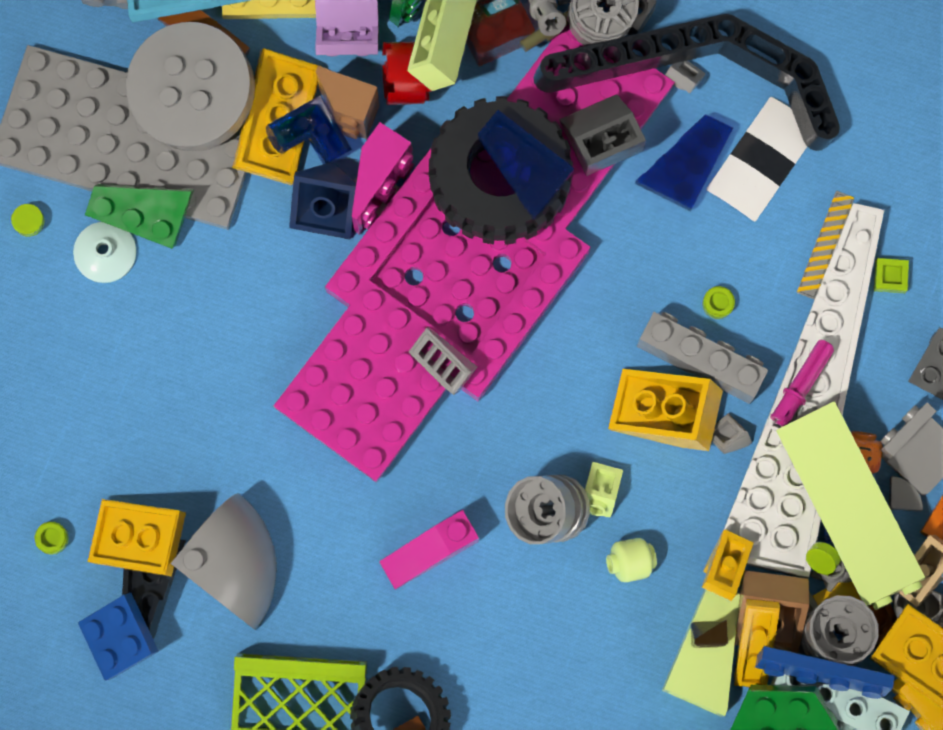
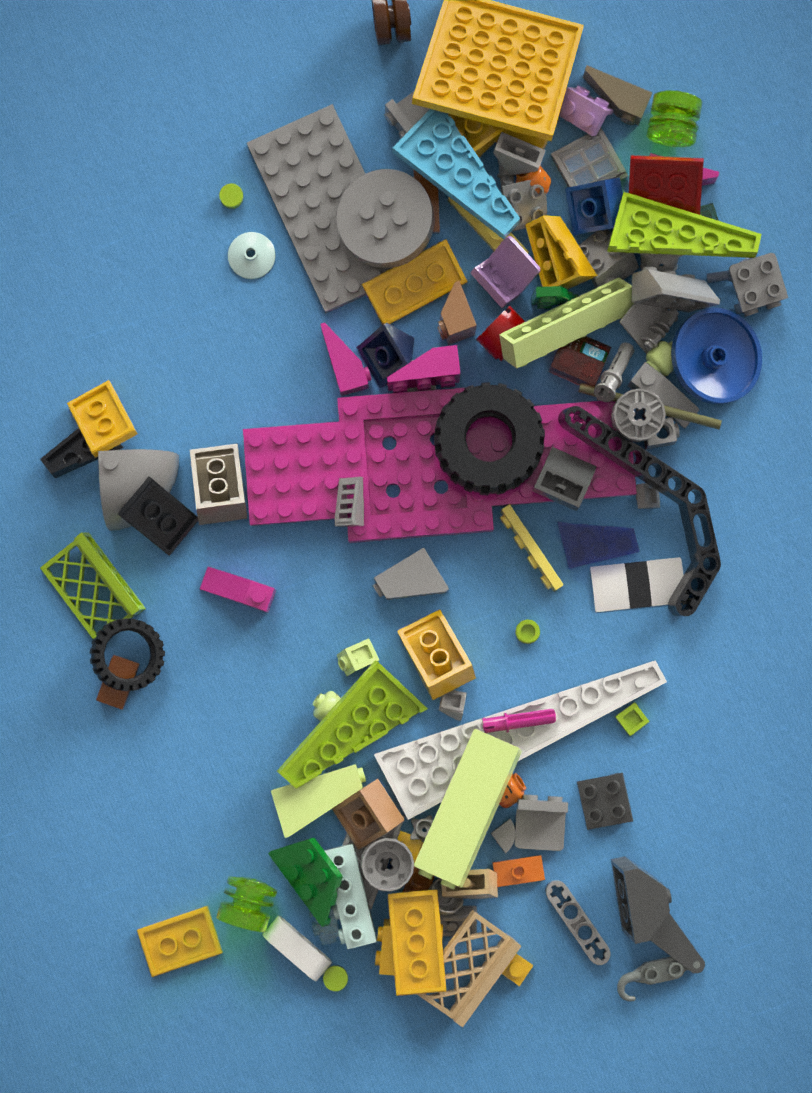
camera: 50 degrees right, 5 degrees up
lime tile [34,522,69,555] -> none
blue plate [78,593,159,681] -> none
green wing [85,184,194,249] -> none
clear blue brick [266,95,352,164] -> none
clear blue wing [478,110,574,221] -> none
light grey wheel [505,475,590,544] -> none
light grey brick [637,312,768,404] -> none
dark brown slope [691,620,728,648] -> none
yellow slope [702,529,754,601] -> none
yellow tile [734,599,780,687] -> none
blue plate [755,646,895,699] -> none
sticker [797,191,854,299] -> none
lime tile [806,542,840,575] -> none
none -> black tile [118,476,198,556]
none -> dark tan slope [190,444,247,525]
none -> lime wing [277,660,428,789]
none -> dark pink slope [320,322,372,396]
none -> light grey slope [372,548,449,600]
none -> light yellow plate [500,504,564,592]

